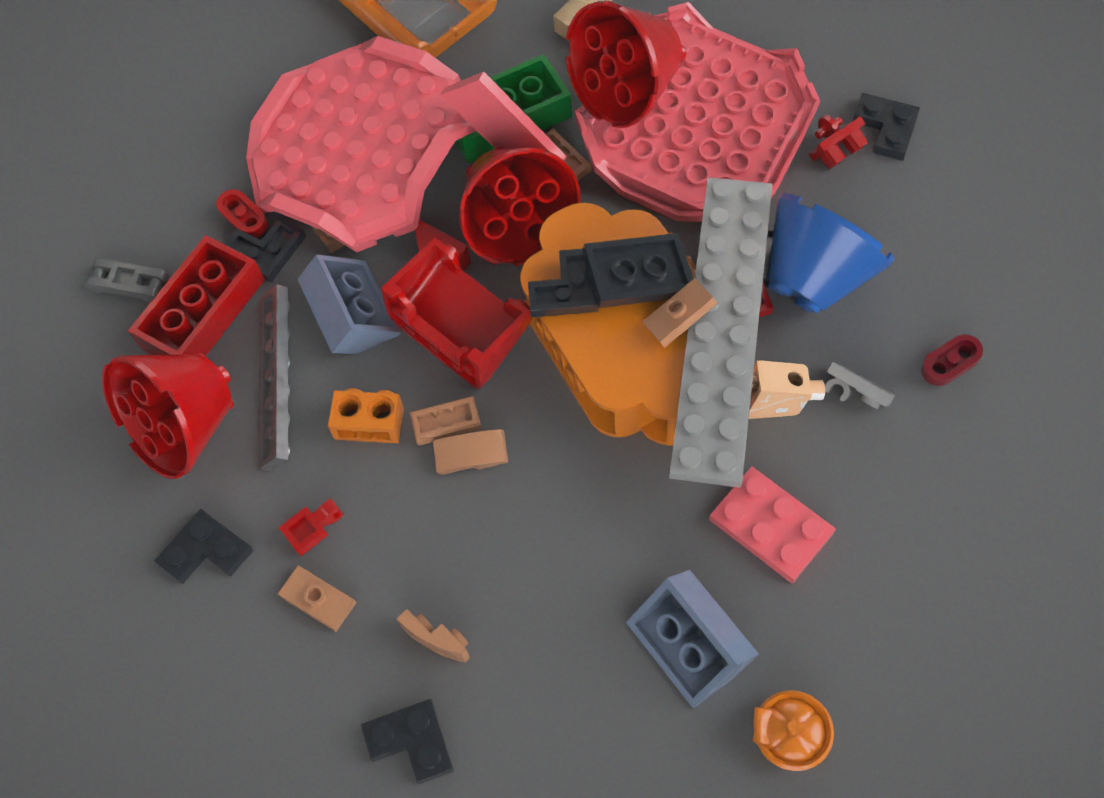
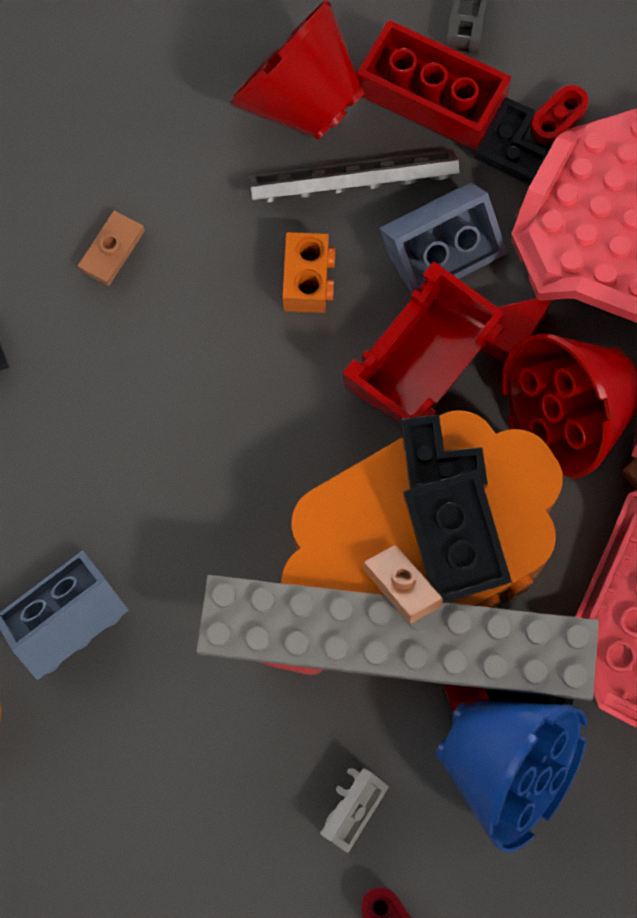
camera: 85 degrees right, 10 degrees up
black plate [154,509,254,584] -> none
red plate [278,499,344,556] -> none
nougat slope [396,609,470,662] -> none
nougat plate [409,396,482,446] -> none
nougat slope [433,429,508,475] -> none
coral plate [709,466,836,584] -> none
light nougat torso [749,361,825,419] -> none

